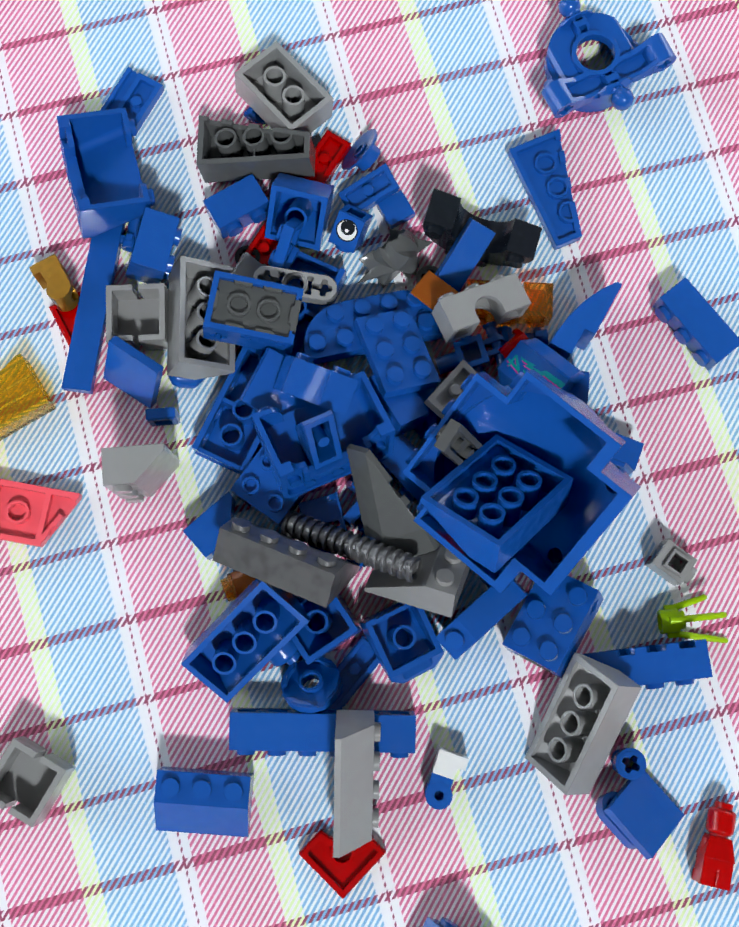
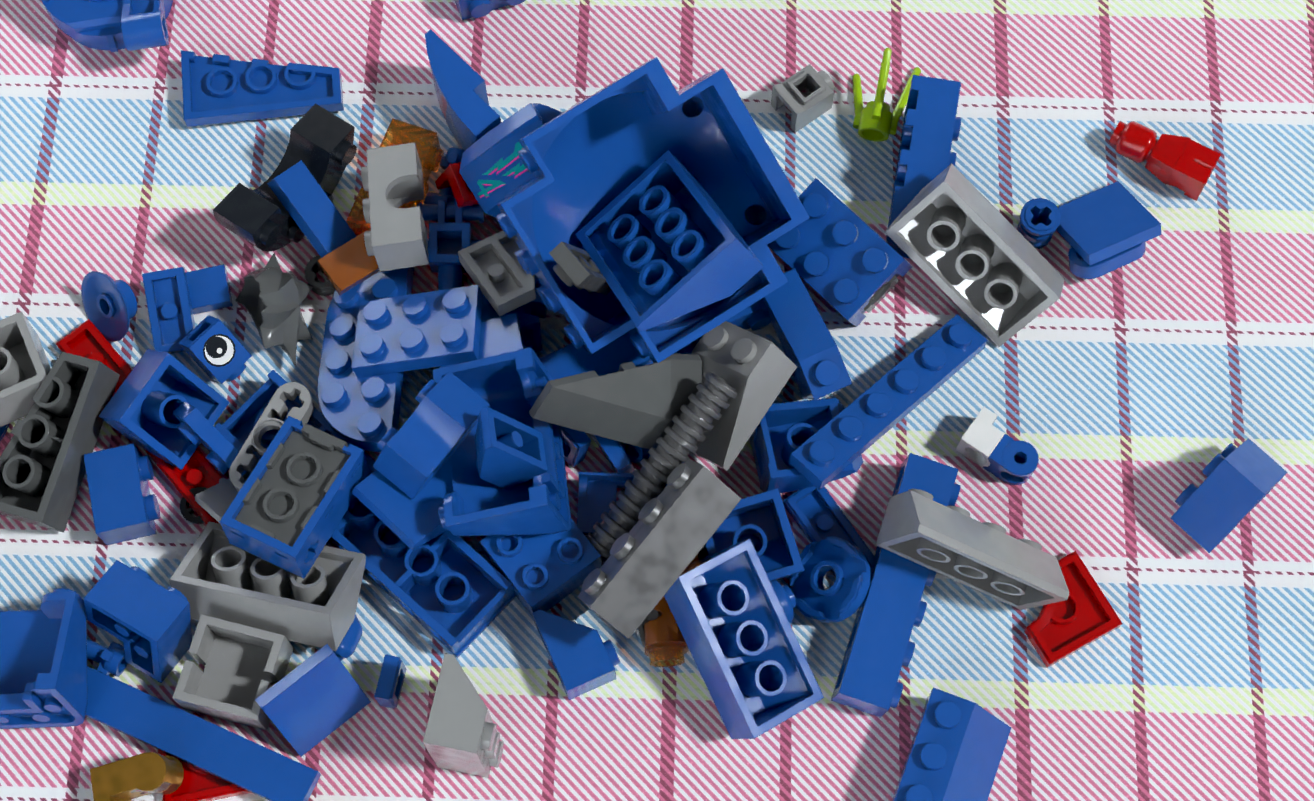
camera: 70 degrees left, 10 degrees down
none -> blue plate [788,314,988,490]

